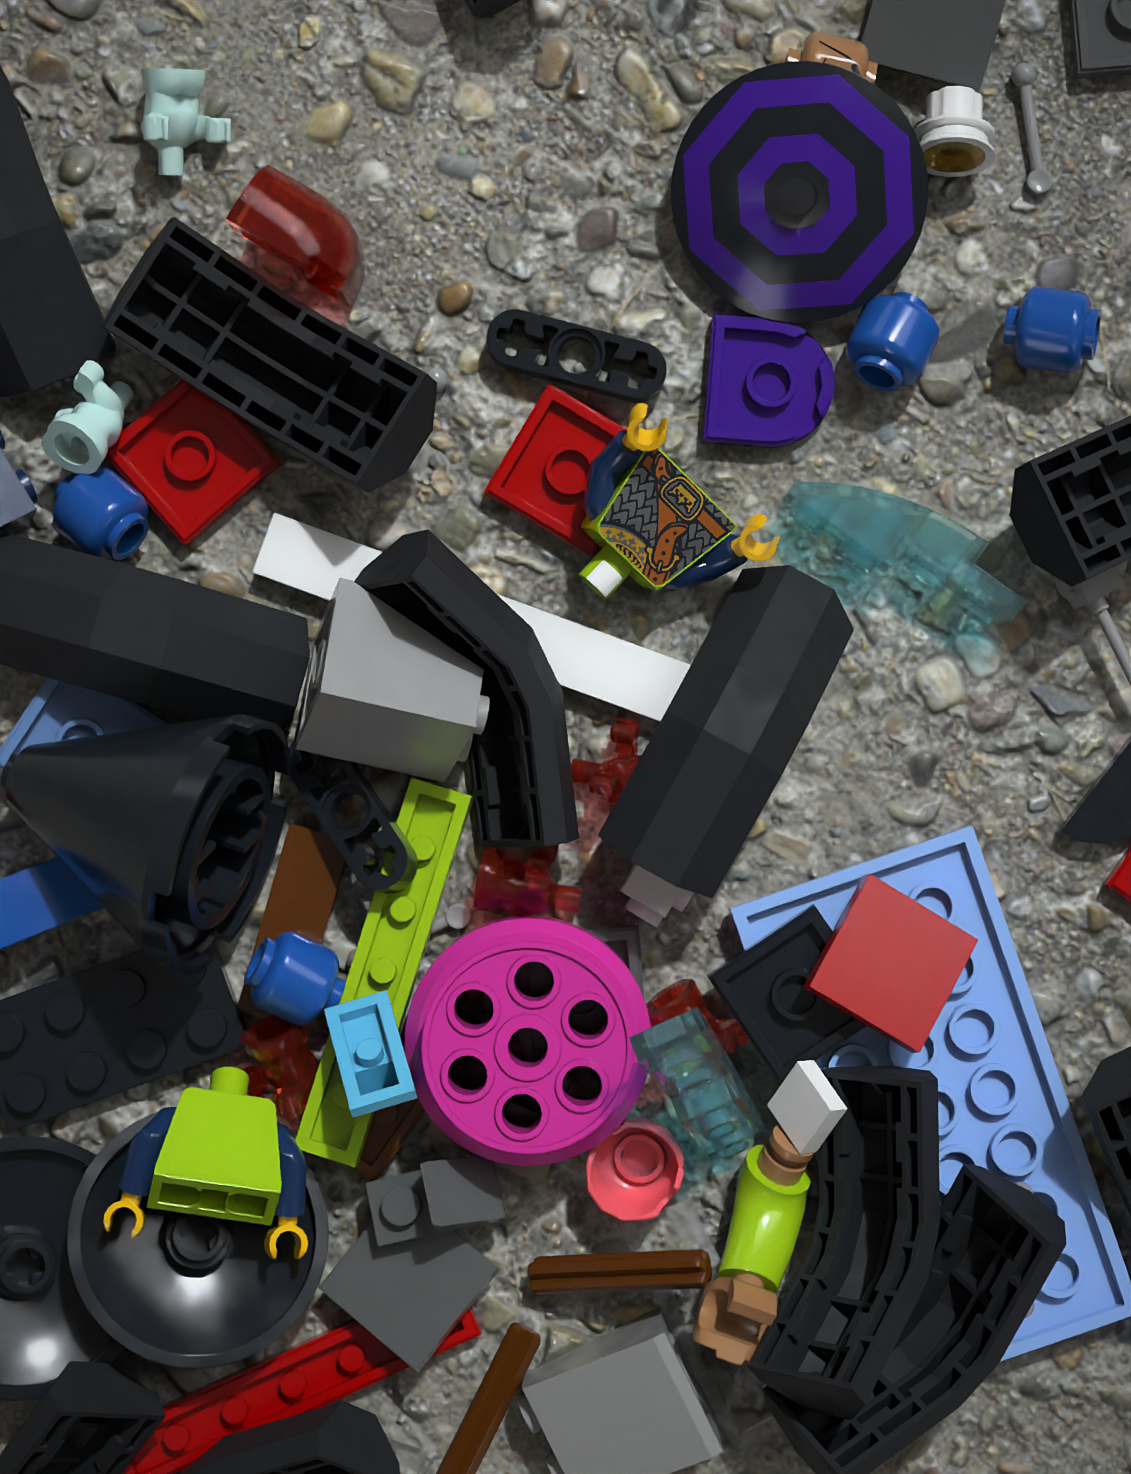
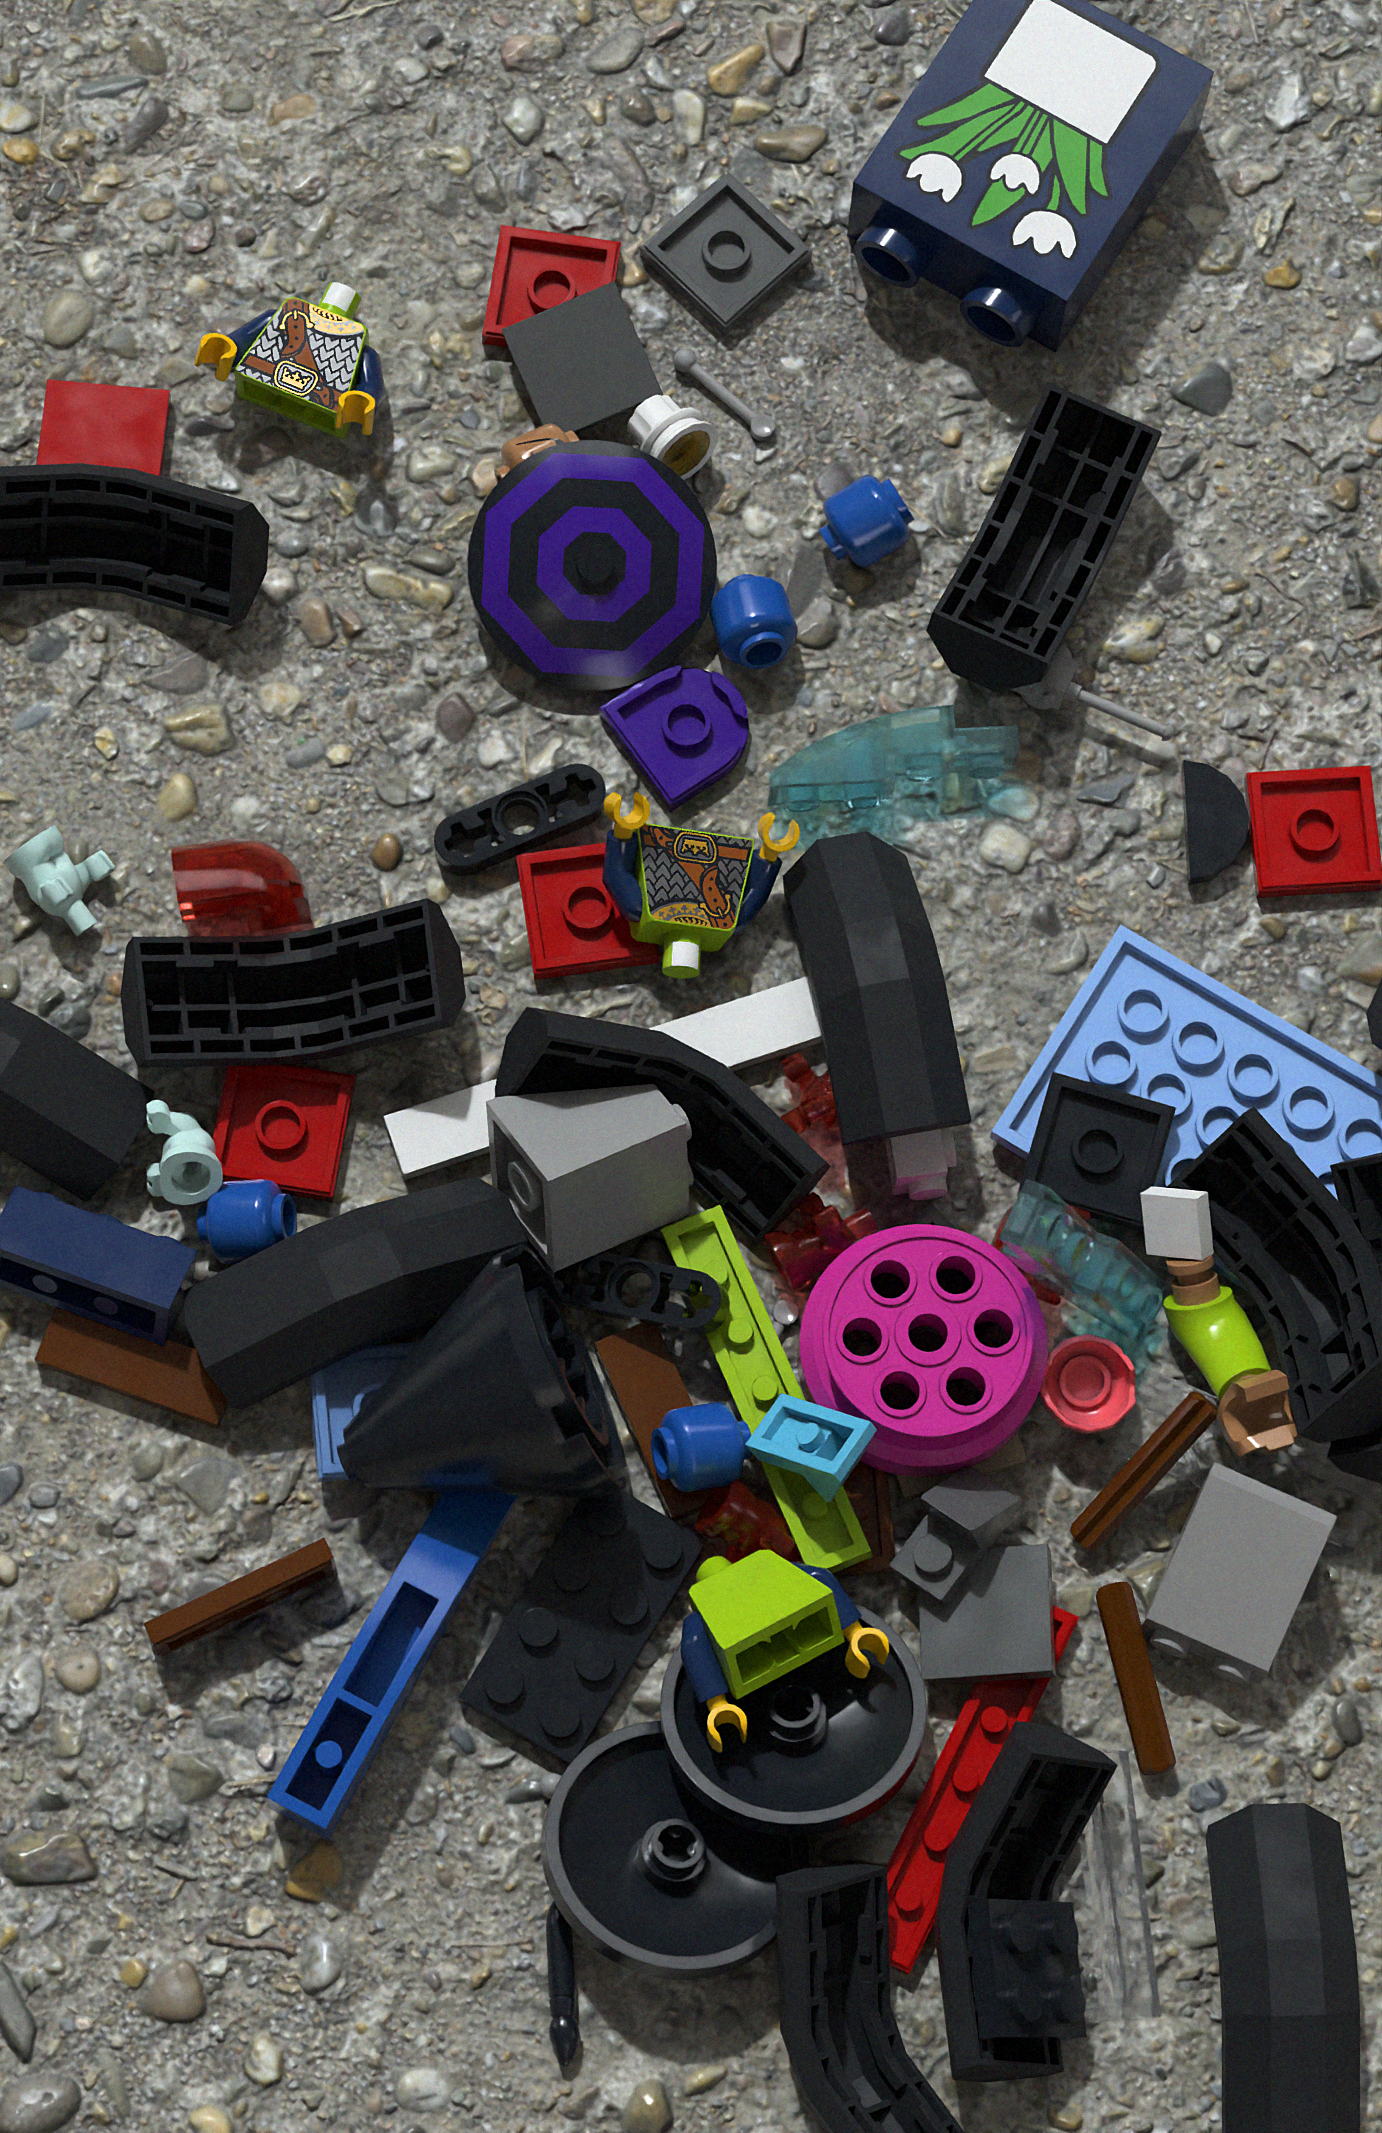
camera: 45 degrees left, 15 degrees down
red tile [803,874,978,1053] -> none

